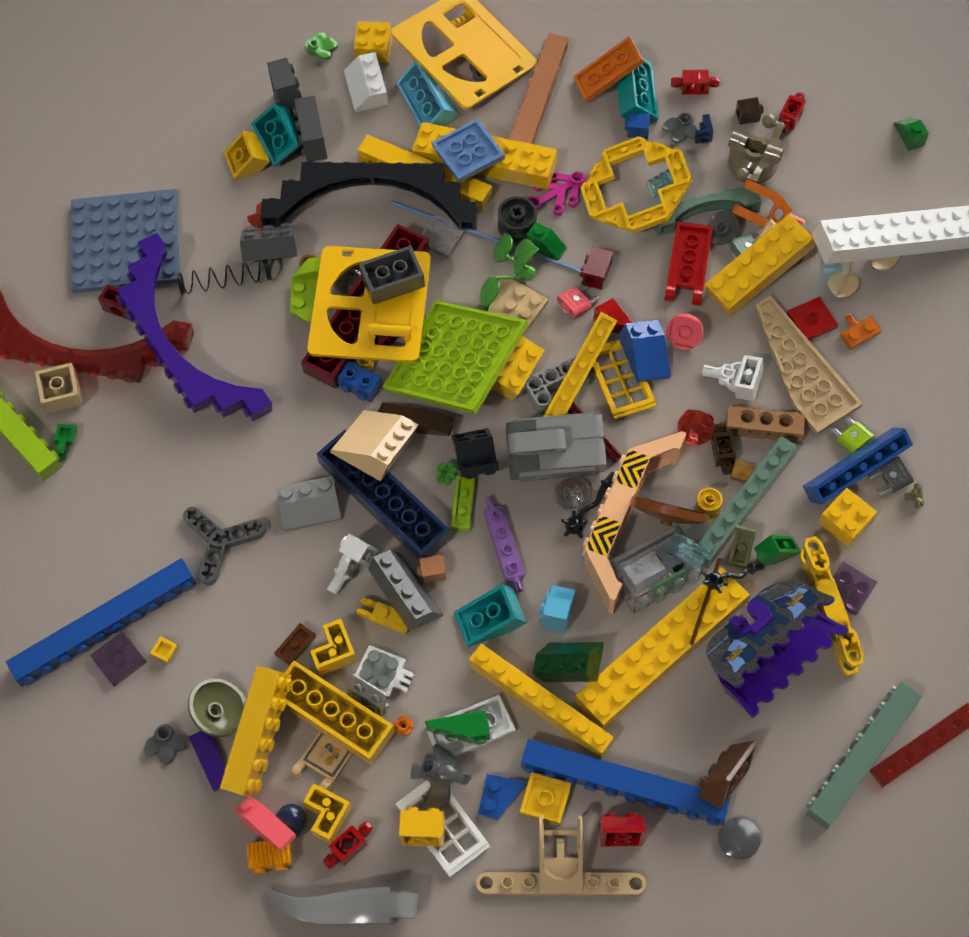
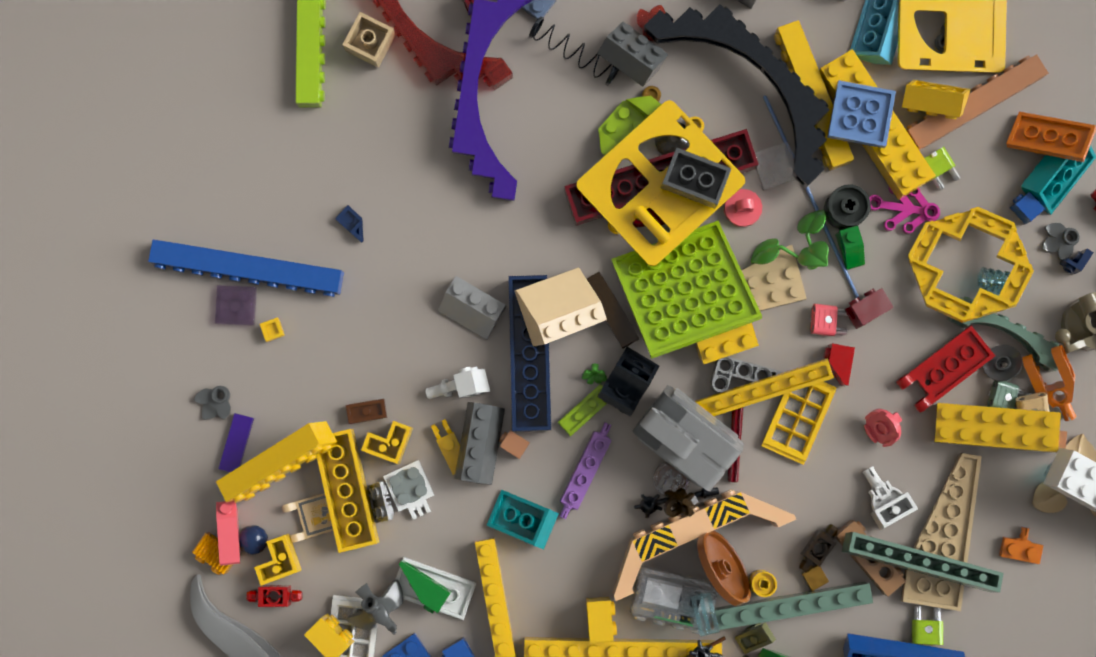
camera: 40 degrees right, 20 degrees up
green plate [53,424,78,458] -> none
dark grey piece [183,507,266,586] -> none
olive dish [188,678,246,737] -> none
blue brick [337,361,382,402] -> none
orange plate [393,716,414,736] -> none
dark green slope [533,642,604,682] -> none
medium azure brick [539,585,575,634] -> none
blue slope [618,320,671,382] -> none
clear red dish [677,409,715,445] -> none
red plate [787,296,838,340] -> none
none -> dark blue slope [335,205,364,243]
none -> yellow brick [586,597,617,643]
none -> dark brown hips [664,487,699,517]
none -> coral tile [724,189,762,227]
none -> sand green brick [842,532,1004,593]
none -> yellow slope [902,80,970,119]
none -> lime piece [925,147,961,191]

